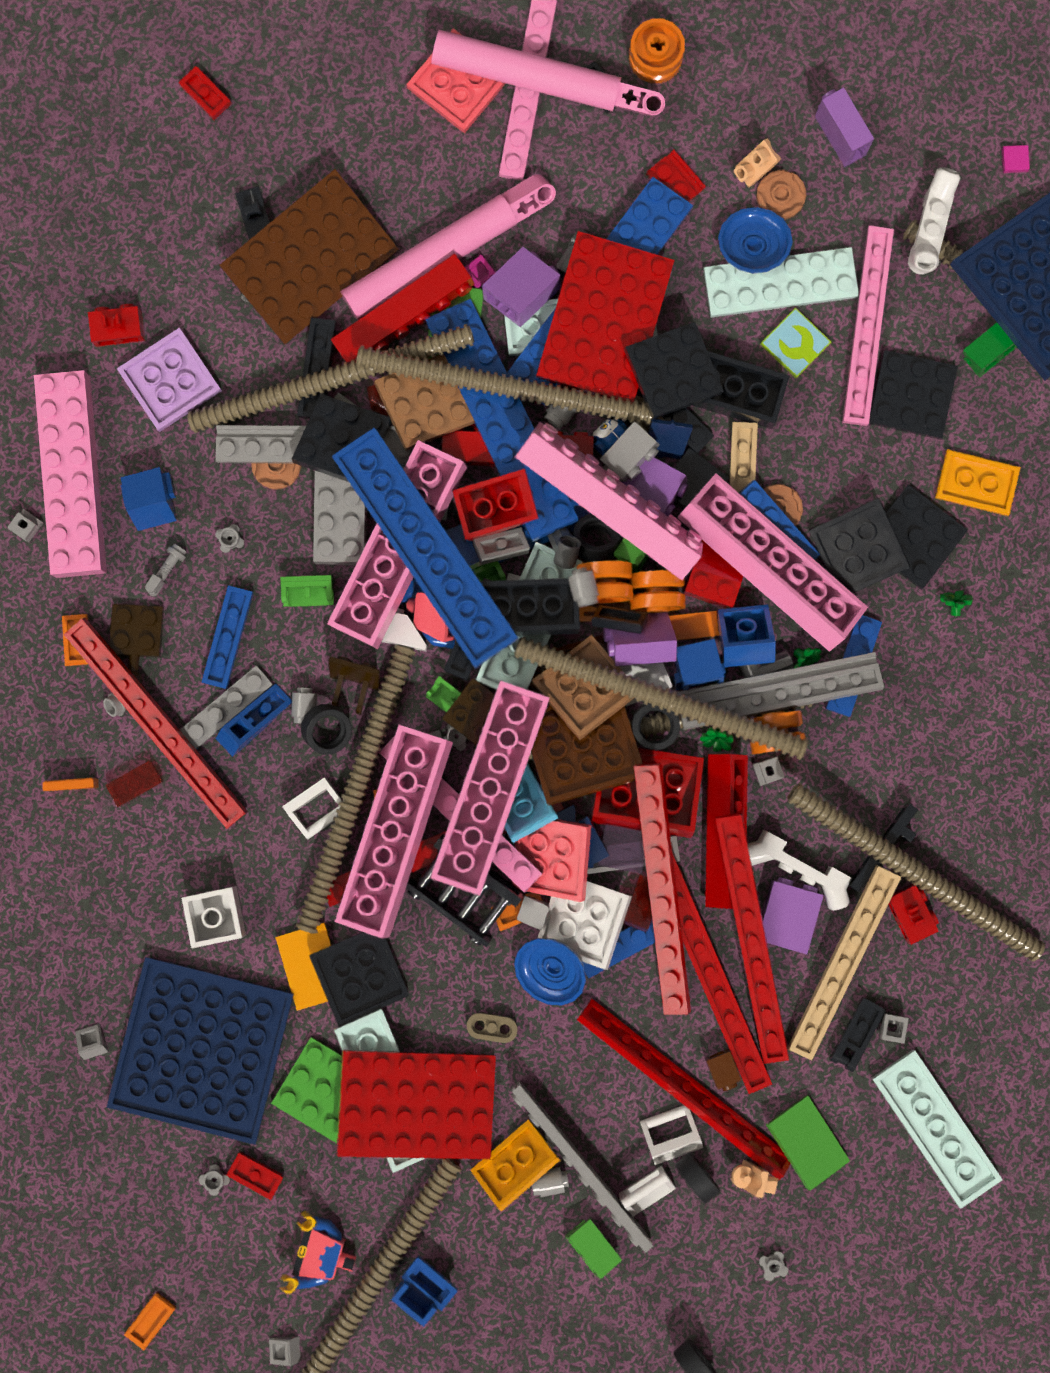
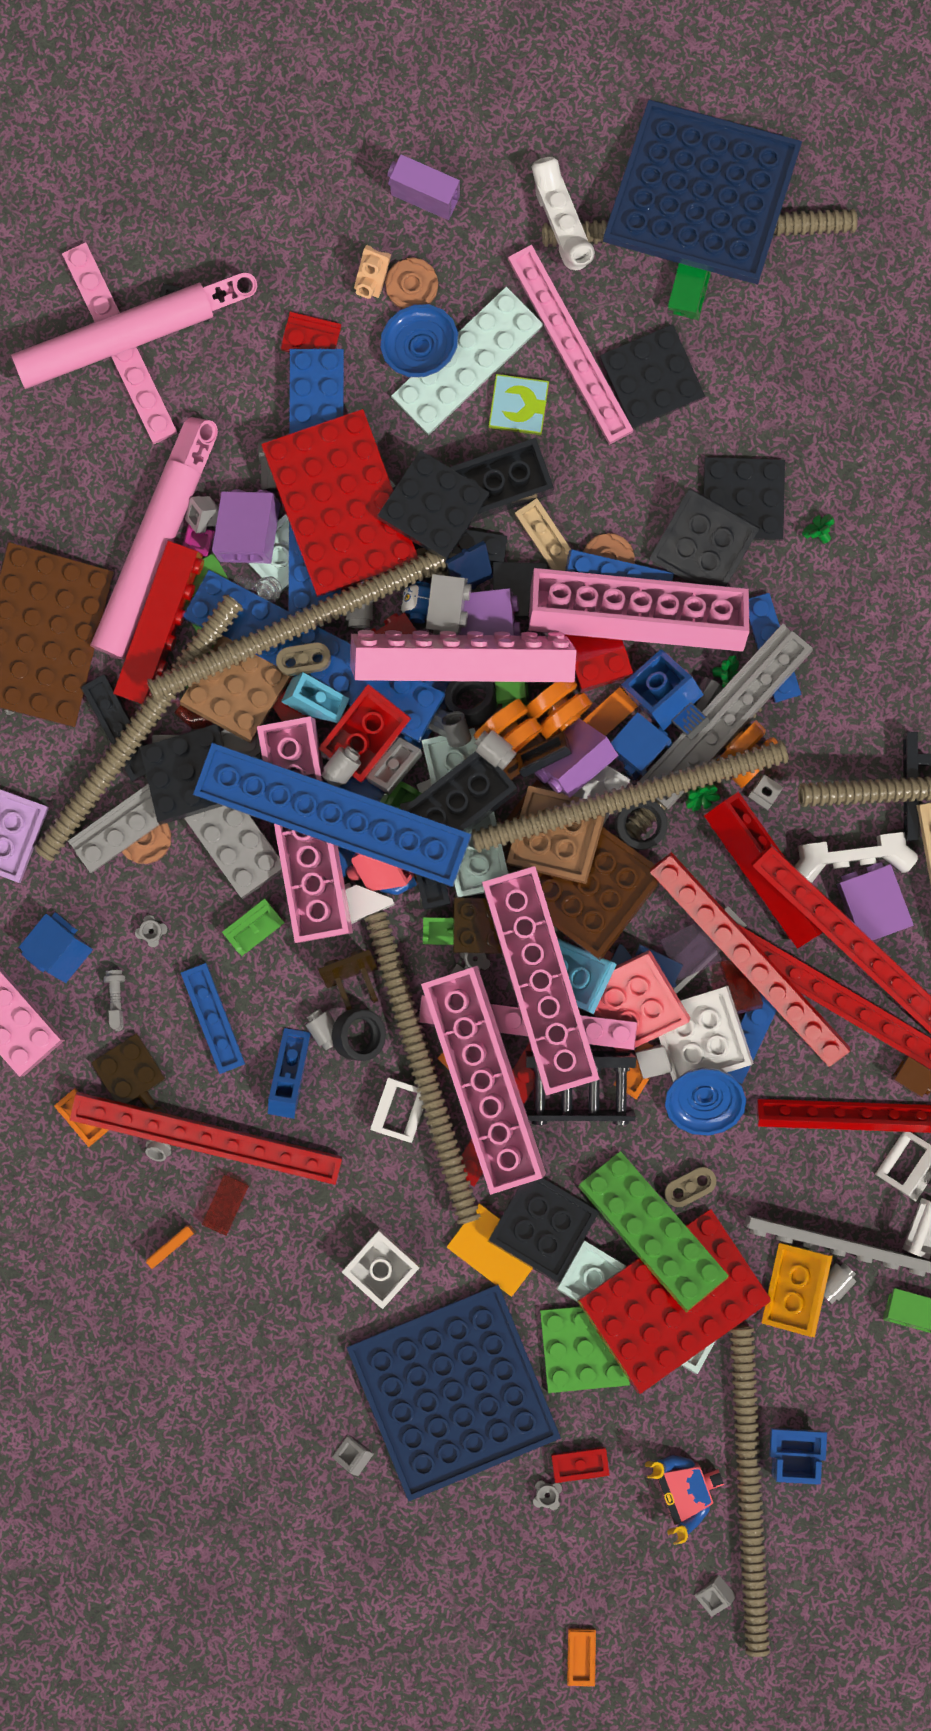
camera: 40 degrees left, 0 degrees up
light grey plate [180,665,273,750] -> none
coral plate [406,28,506,134] -> none
red slope [591,748,704,838] -> none
orange wheel [629,19,685,83] -> none
light orange tile [935,449,1021,516] -> none
dark pink tile [1002,145,1030,173] -> none
none -> light grey piece [185,496,219,533]
none -> clear plate [234,575,282,603]
none -> dark tan plate [276,643,331,676]
none -> medium azure slope [281,672,349,723]
none -> light grey brick [322,746,361,787]
none -> bright green plate [579,1151,729,1313]
none -> tile [671,702,710,740]

